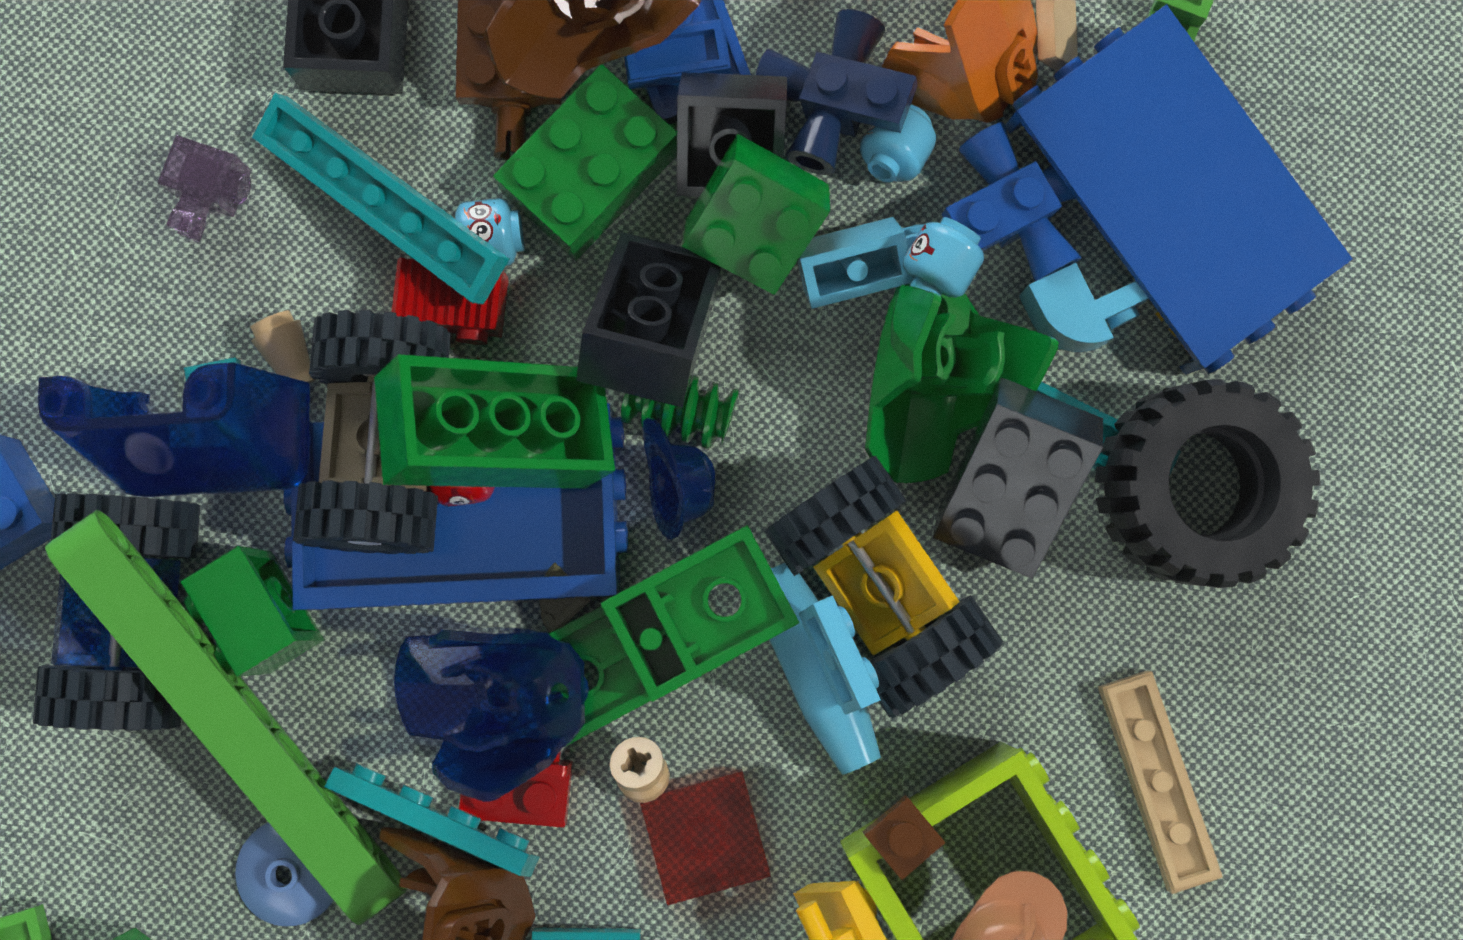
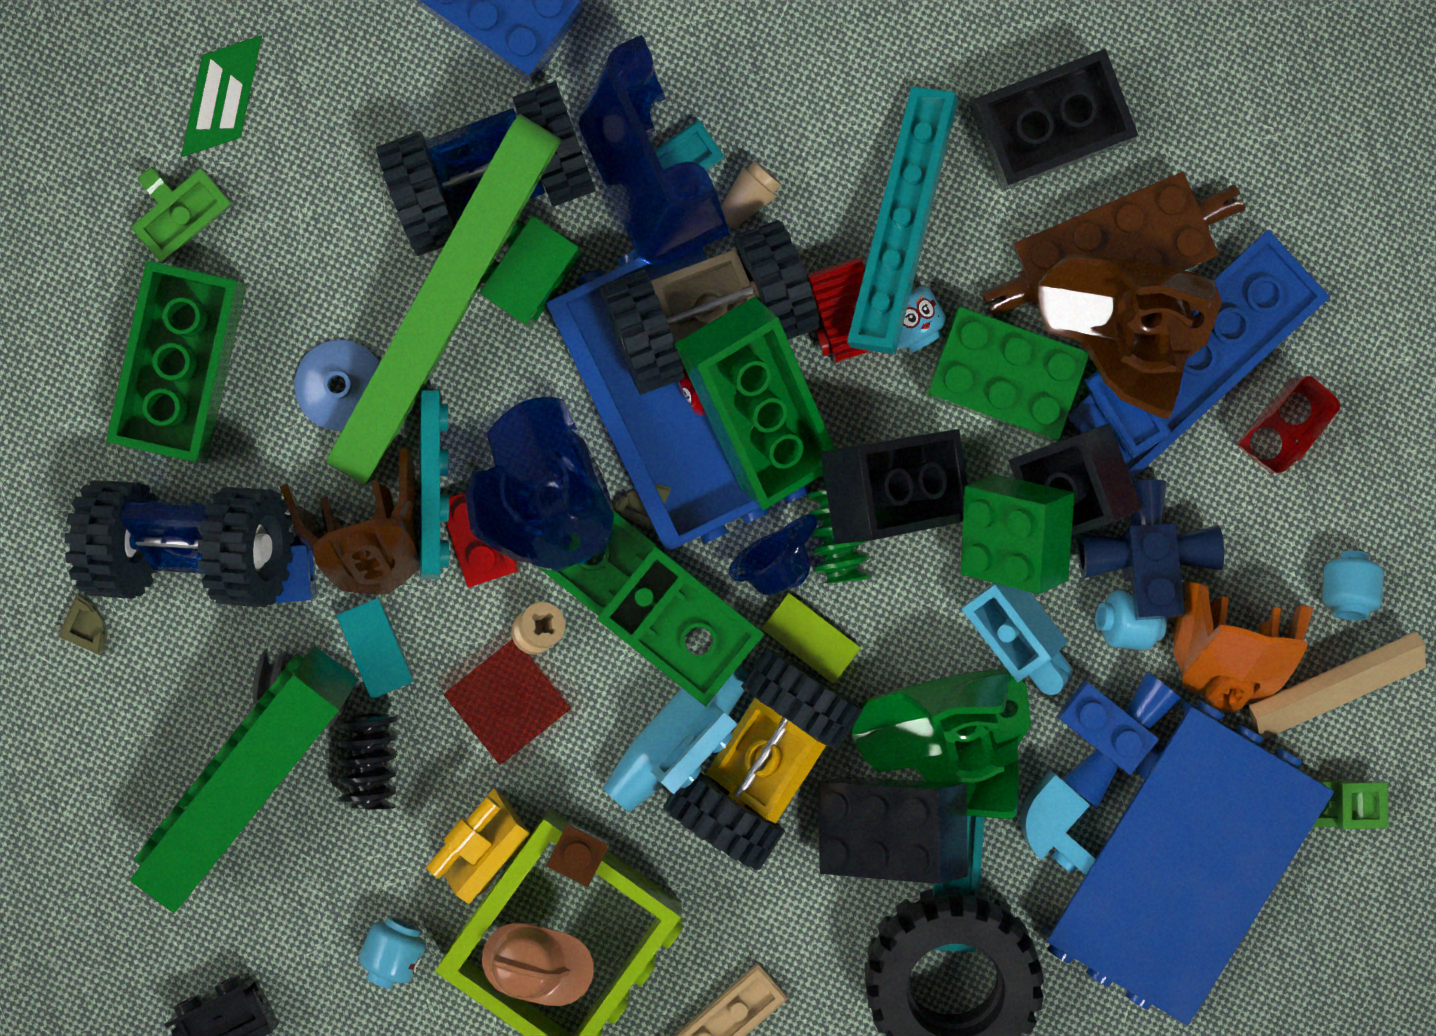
camera: 70 degrees right, 5 degrees up
clear purple brick [157,135,252,242] -> none
medium azure head [903,217,984,298] -> none
none -> lime tile [761,592,861,684]

